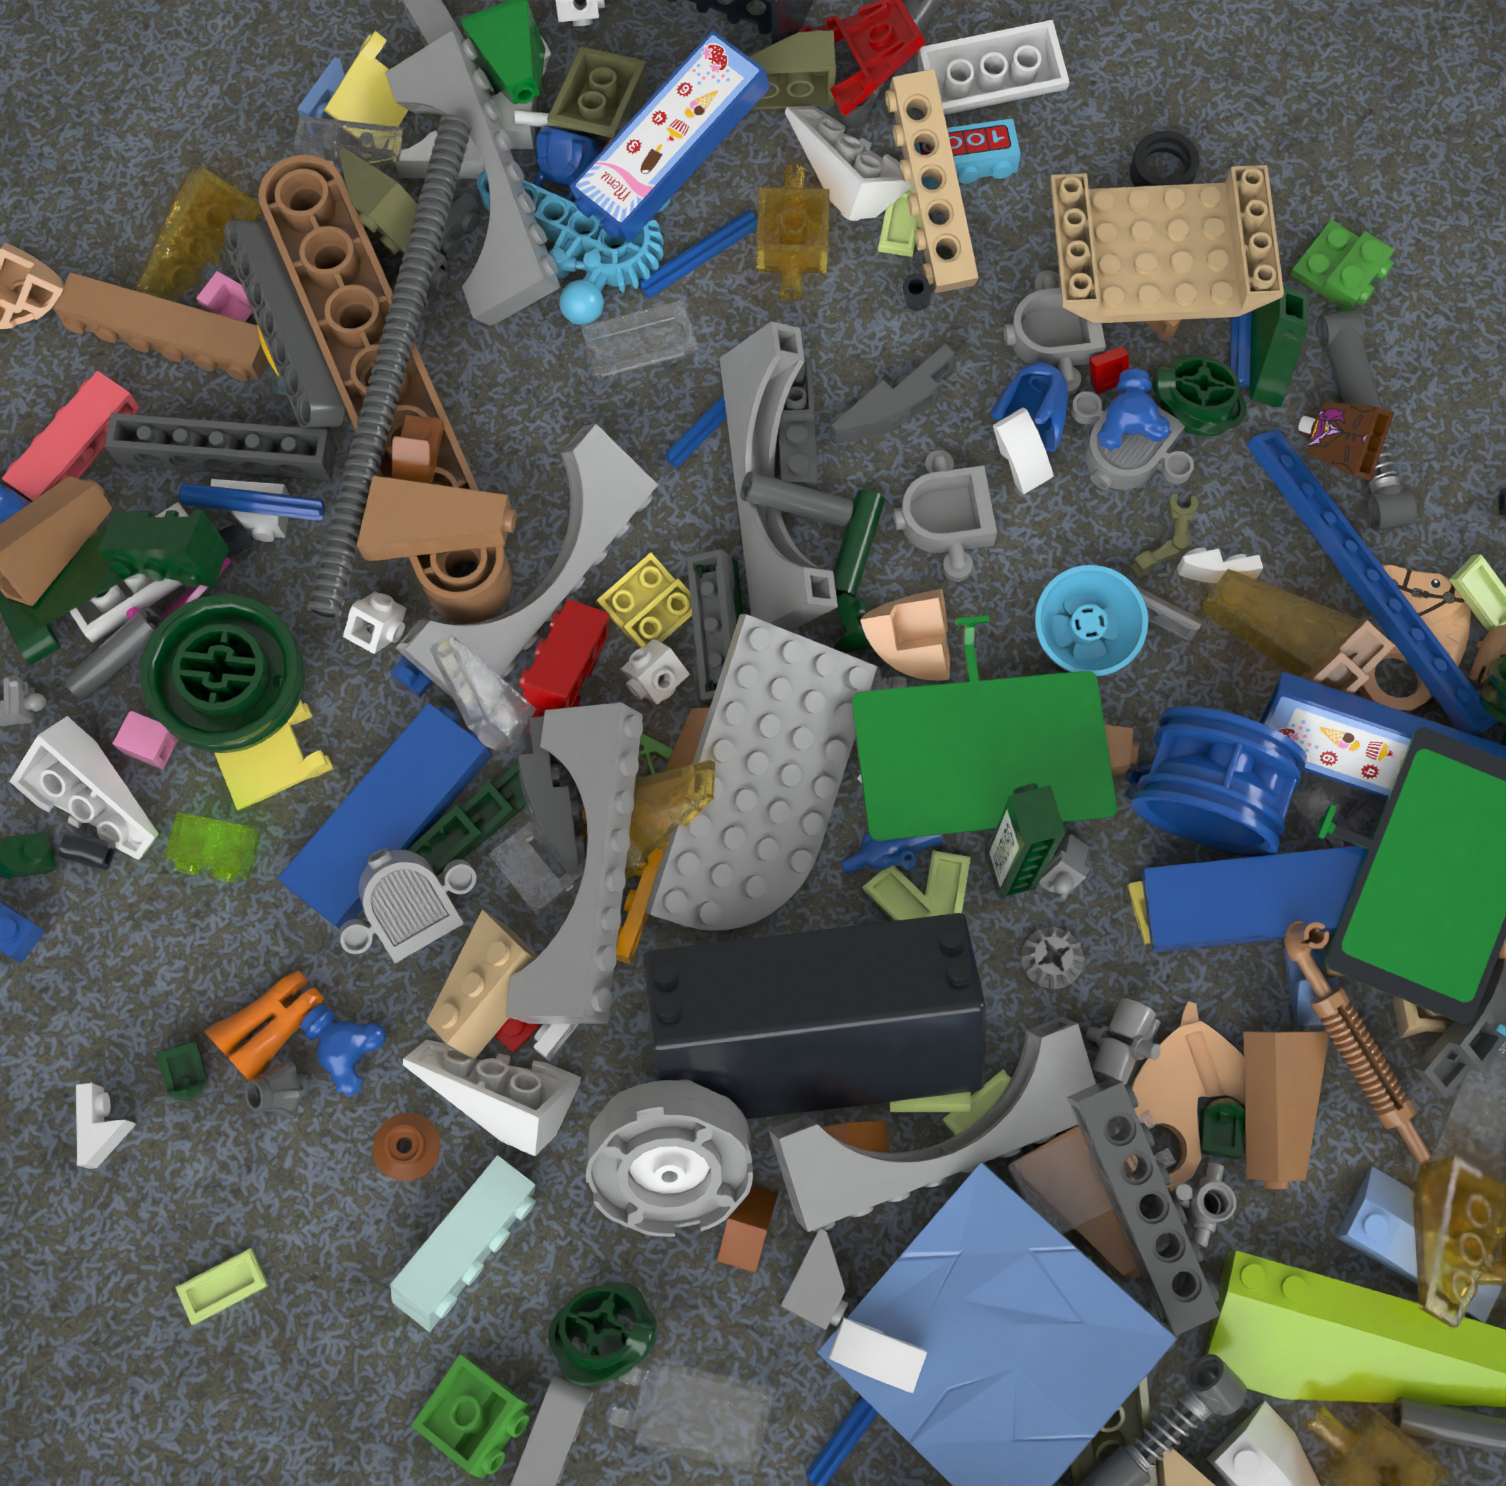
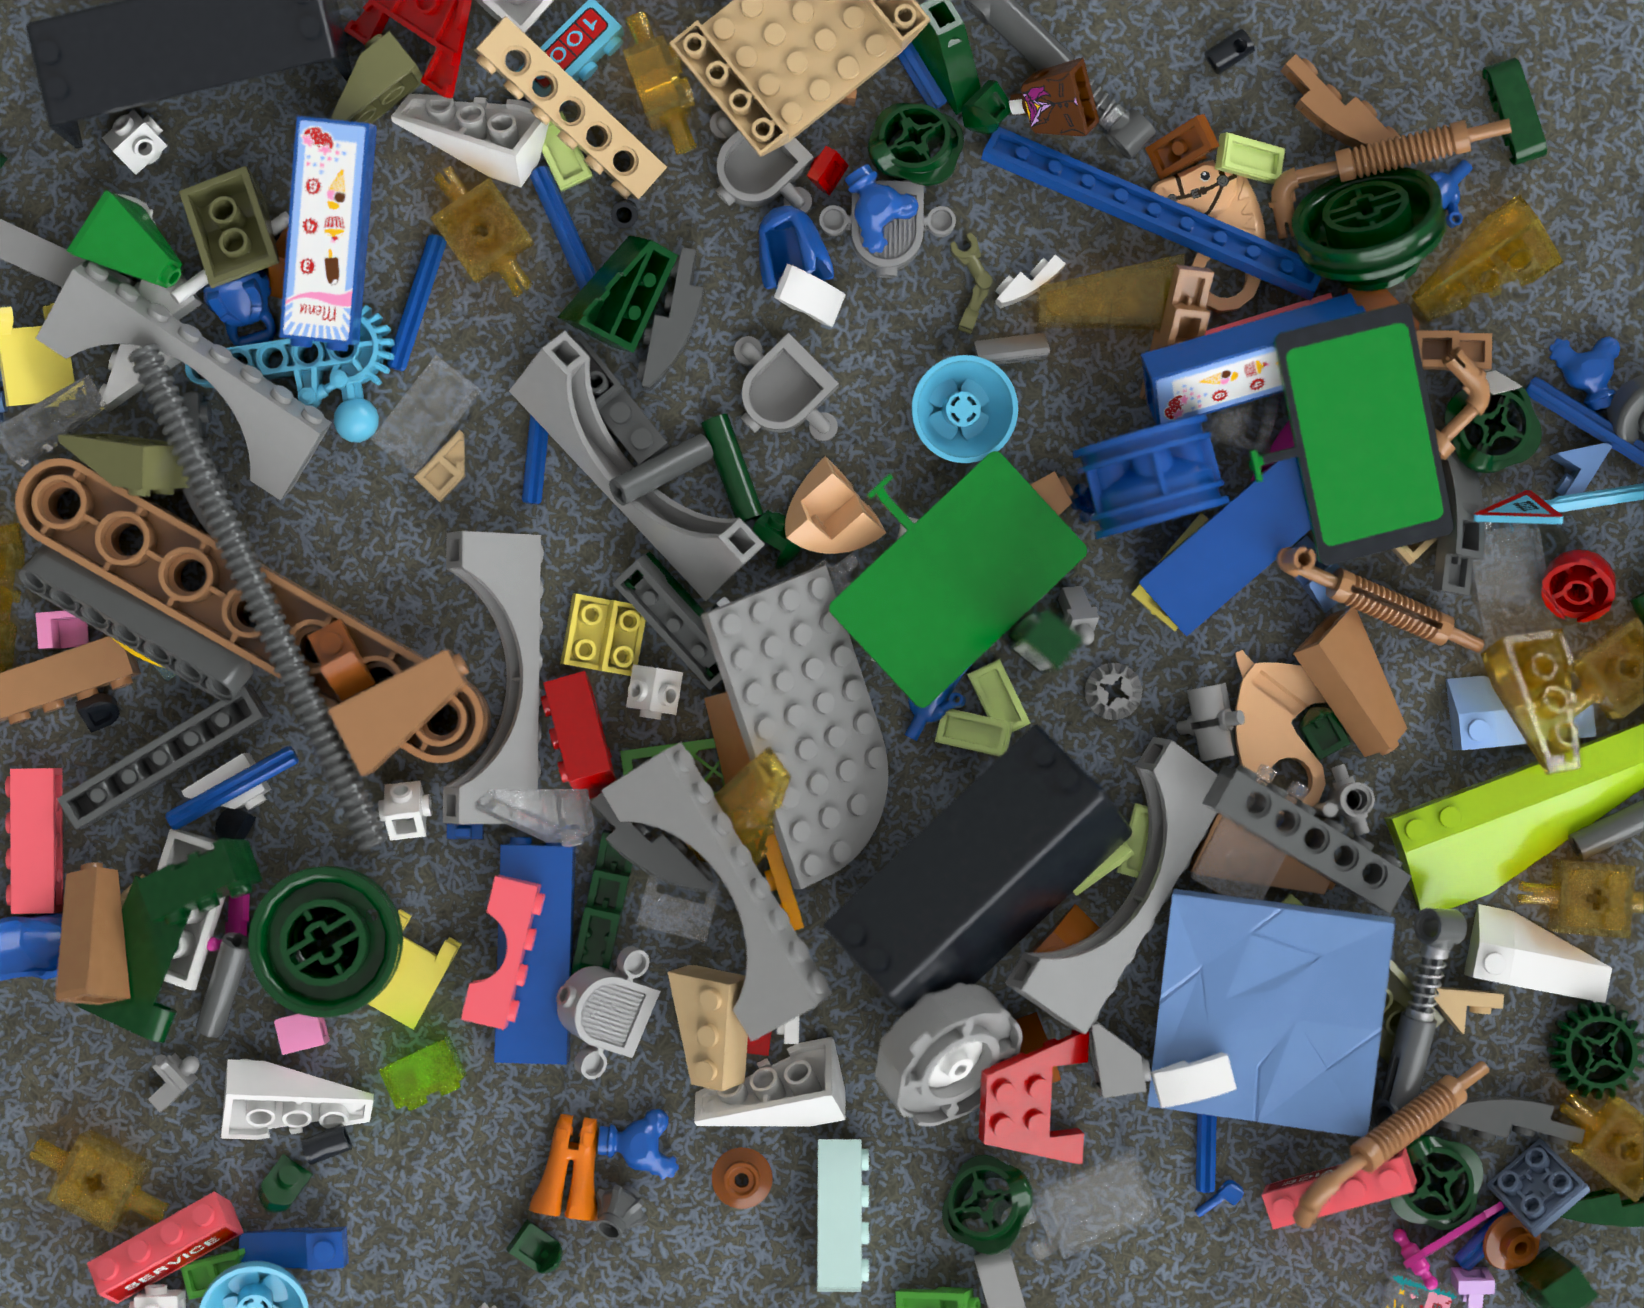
camera: 40 degrees left, 15 degrees up
none -> black tile [75,693,119,733]
none -> tan tile [414,430,465,503]
none -> coral arch [461,875,545,1030]
none -> blue axle [530,166,596,291]
none -> dark green wedge [557,235,678,353]
none -> clear yellow brick [622,12,697,155]
none -> dark green plate [962,80,1011,134]
none -> wing [979,1029,1089,1164]
none -> dark orange slope [1145,114,1220,180]

